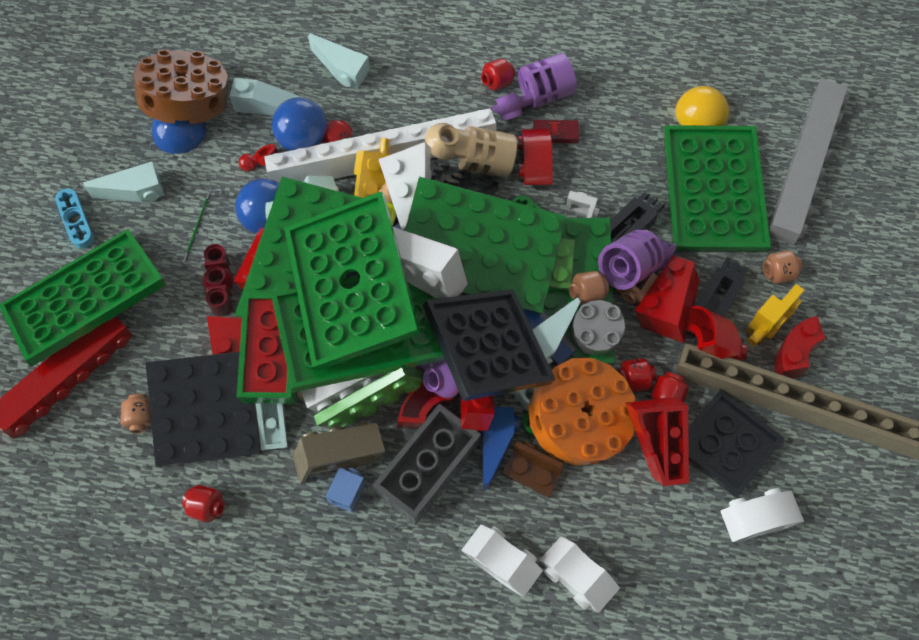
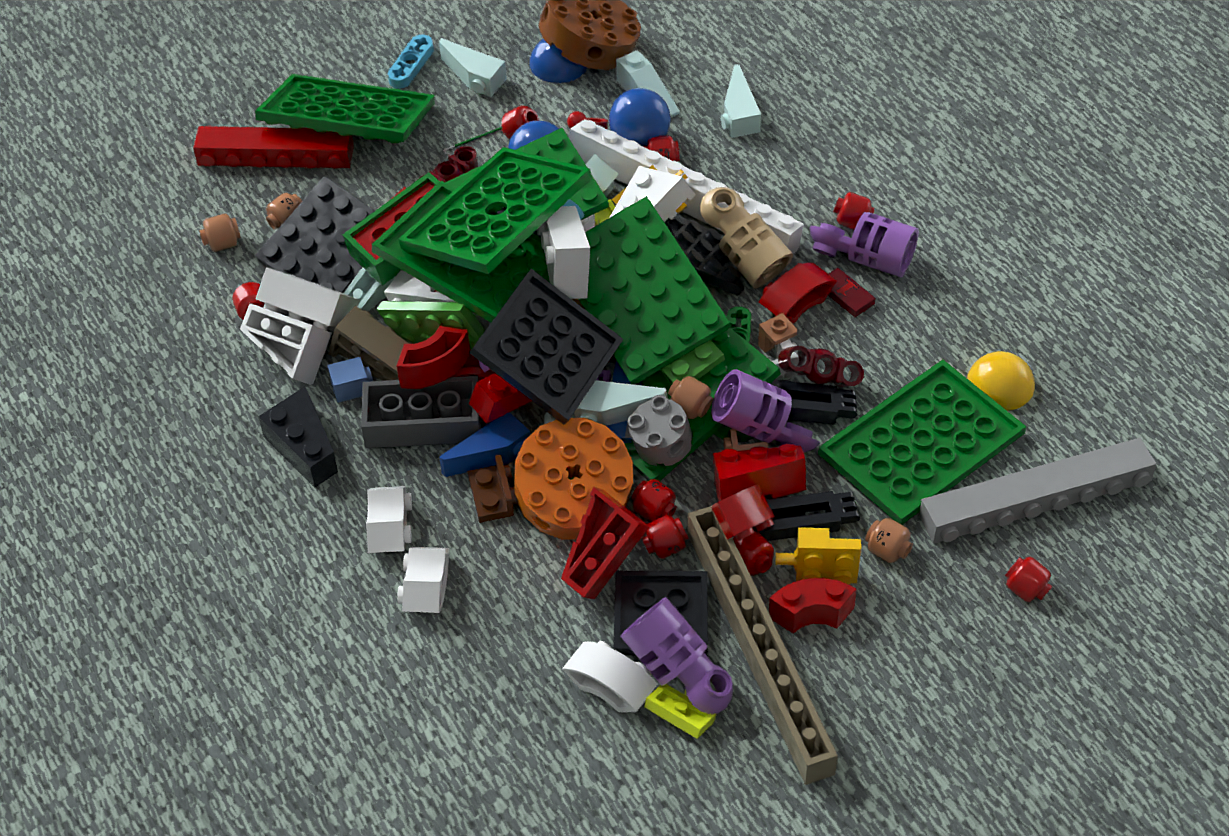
camera: 50 degrees right, 15 degrees down
none -> nougat head [199,213,241,252]
none -> white wedge [240,303,332,385]
none -> white brick [255,267,360,332]
none -> black wedge [258,387,338,488]
none -> red brick [396,326,471,389]
none -> red head [501,105,539,140]
none -> medium lavender cylinder [620,597,733,714]
none -> neon yellow plate [644,684,717,739]
none -> nougat bracket [758,313,797,353]
none -> dark red piece [778,346,864,387]
none -> red head [1004,557,1052,602]

